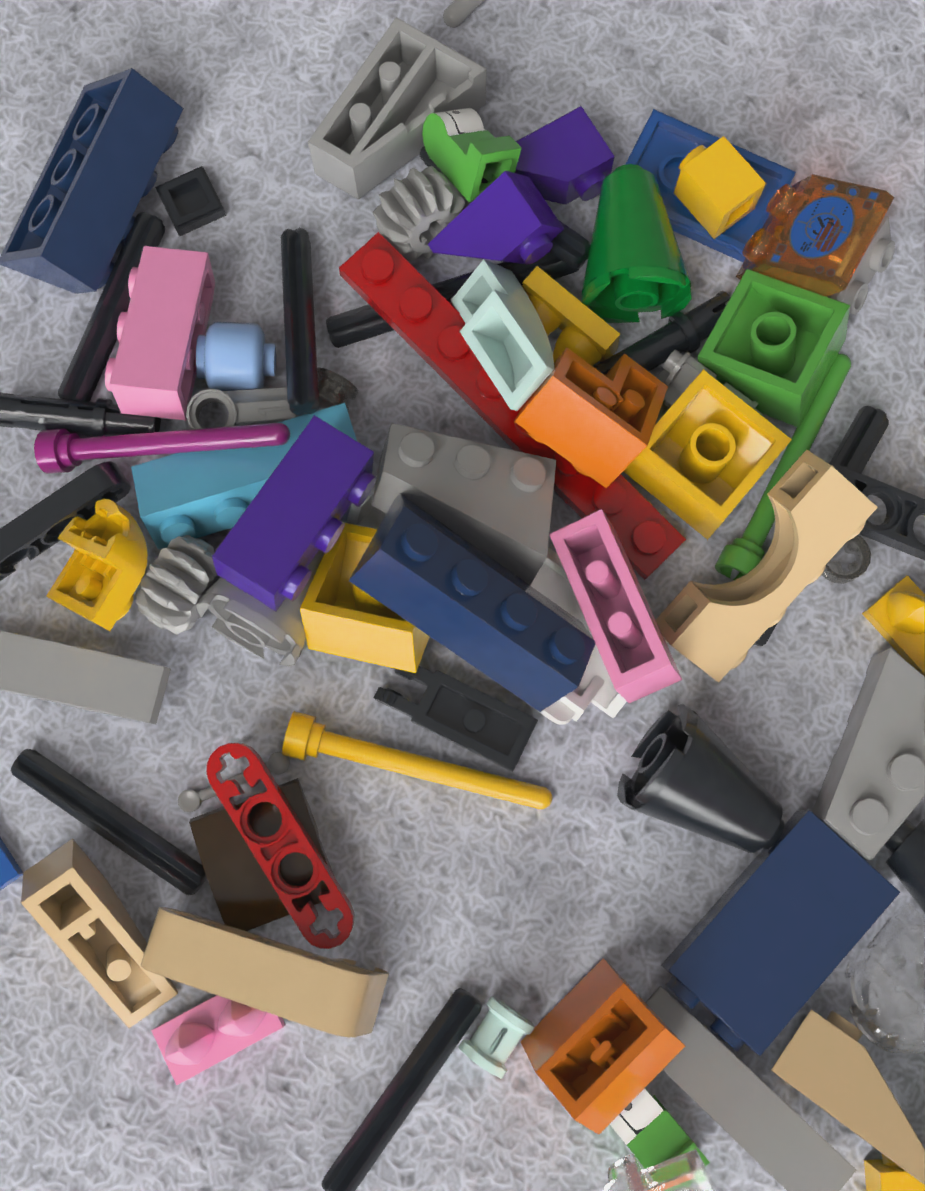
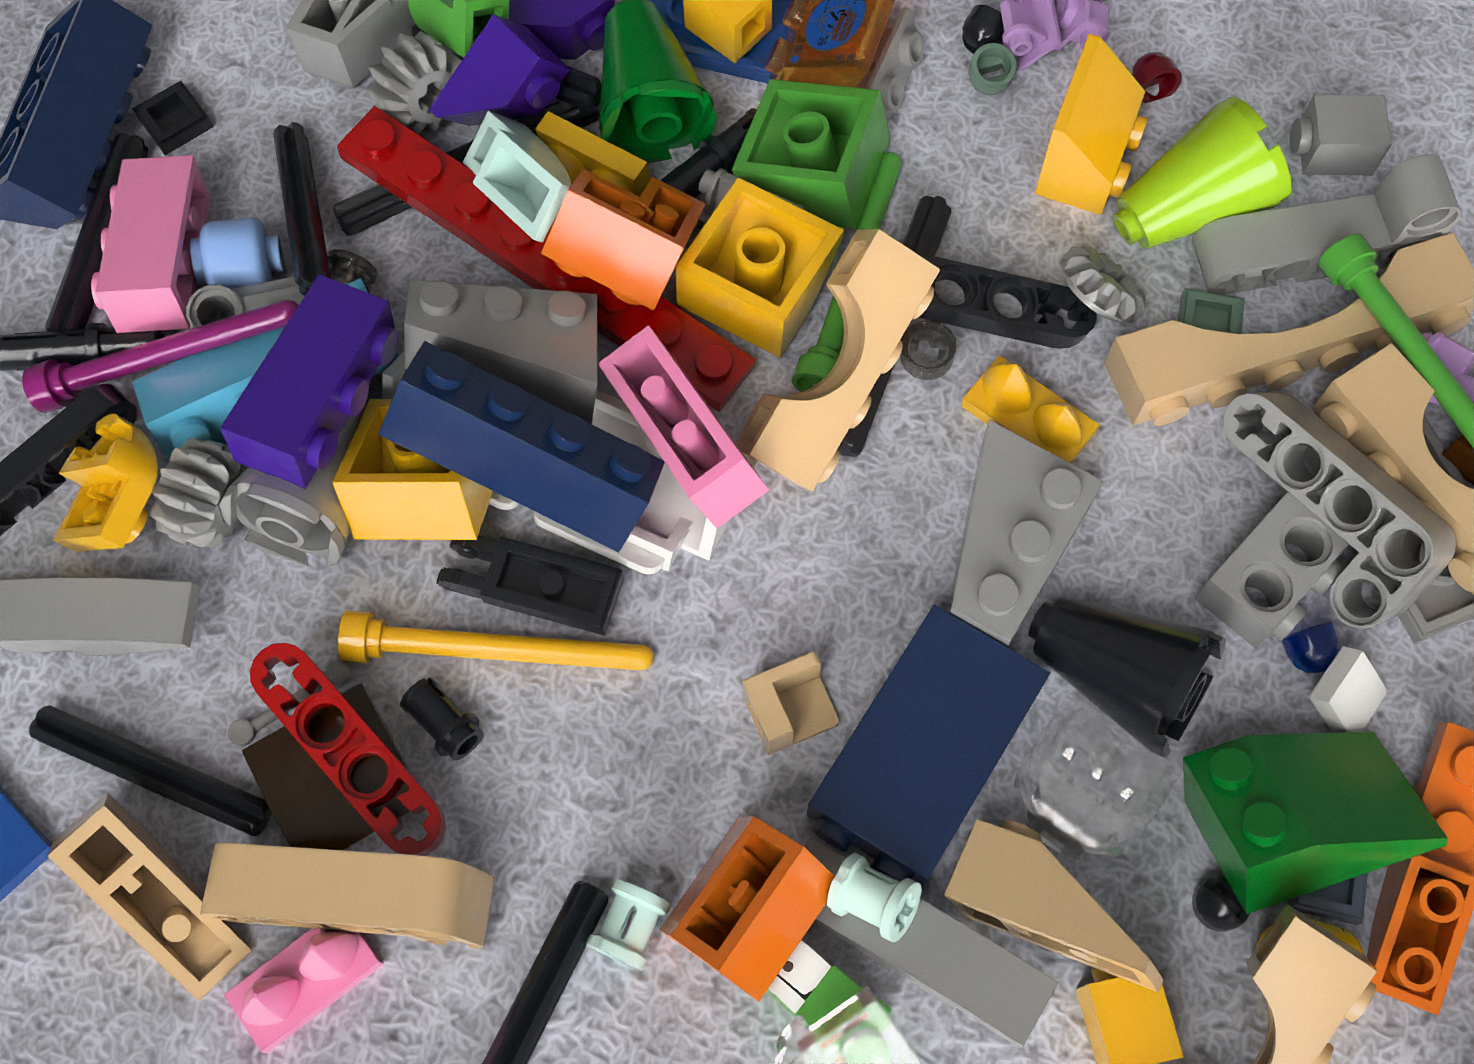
camera: 10 degrees left, 10 degrees down
black cone [617,704,785,853] -> none
none -> black pin [400,677,483,761]
none -> tan panel [742,652,839,755]
none -> light aqua bush [827,853,922,943]

